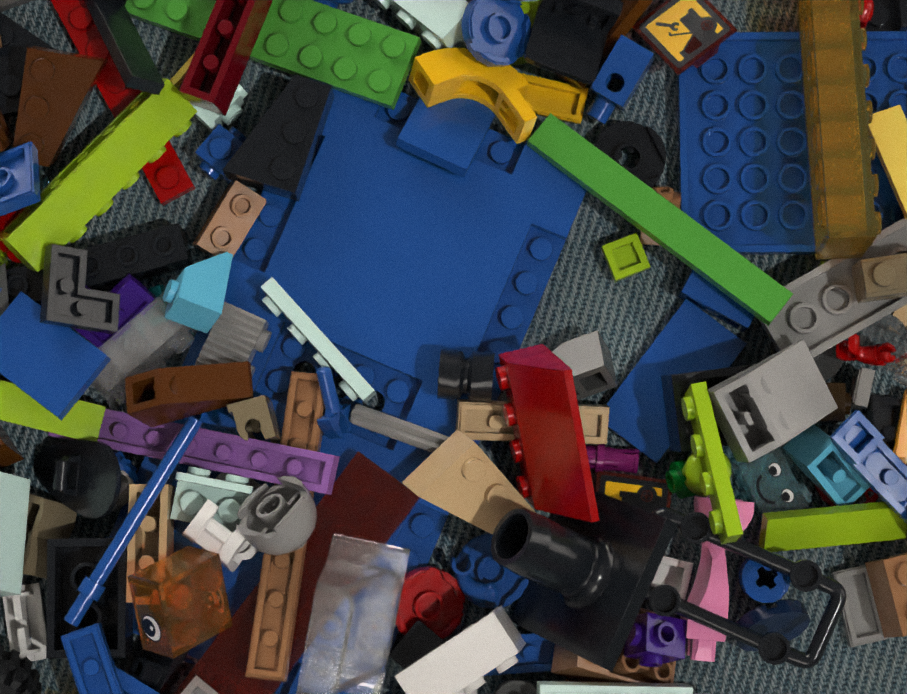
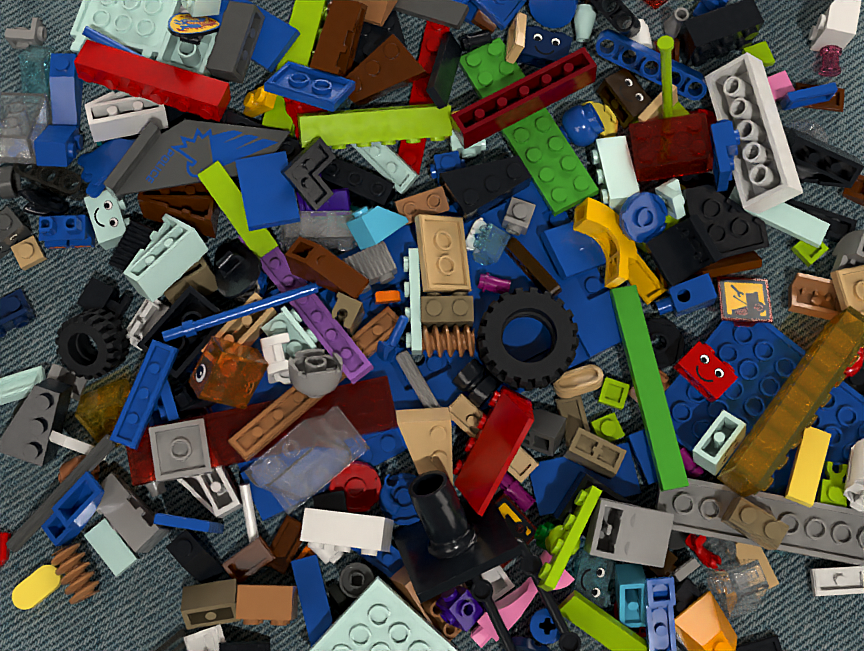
camera: 35 degrees right, 5 degrees down
none -> light aqua tile [348,109,419,194]
none -> orange tile [374,290,401,305]
none -> tan tile [415,214,472,293]
none -> dark tan brick [421,292,474,328]
none -> medium nougat piece [422,324,475,358]
none -> white piece [465,217,488,251]
none -> clear light blue brick [472,223,511,266]
none -> magenta pin [477,272,511,294]
none -> black tyre [477,287,579,391]
none -> light grey bracket [502,197,536,236]
none -> dark brown beam [502,237,562,299]
none -> tan tile [553,364,604,398]
none -> dark tan tile [555,395,591,448]
none -> dark tan hinge [563,427,627,480]
none -> lime plate [590,412,625,442]
none -> red brick [673,341,738,403]
none -> magenta pin [680,447,704,479]
none -> light aqua brick [693,410,746,476]

